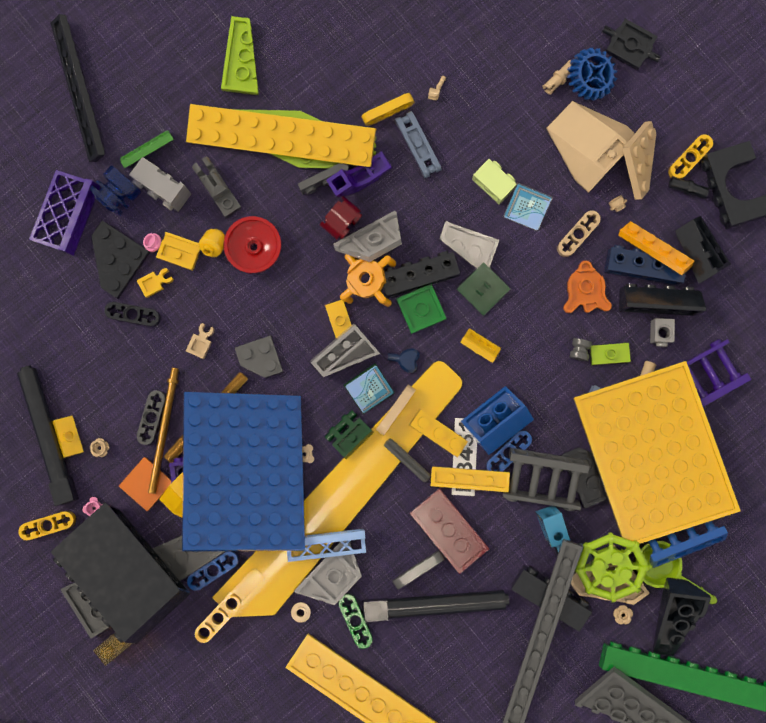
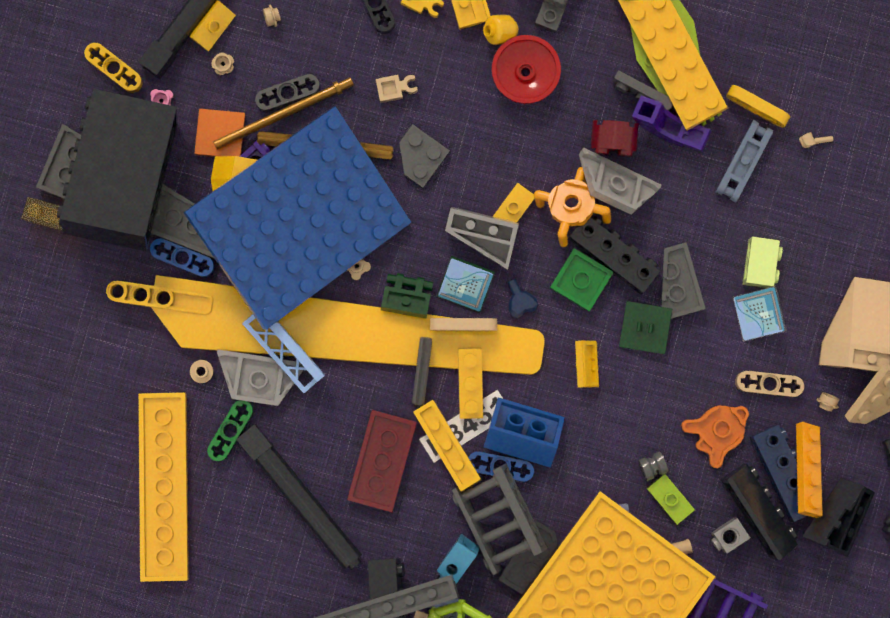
camera: 50 degrees right, 0 degrees up
beam [392,550,445,589] -> none
none -> tan plate [263,5,281,27]

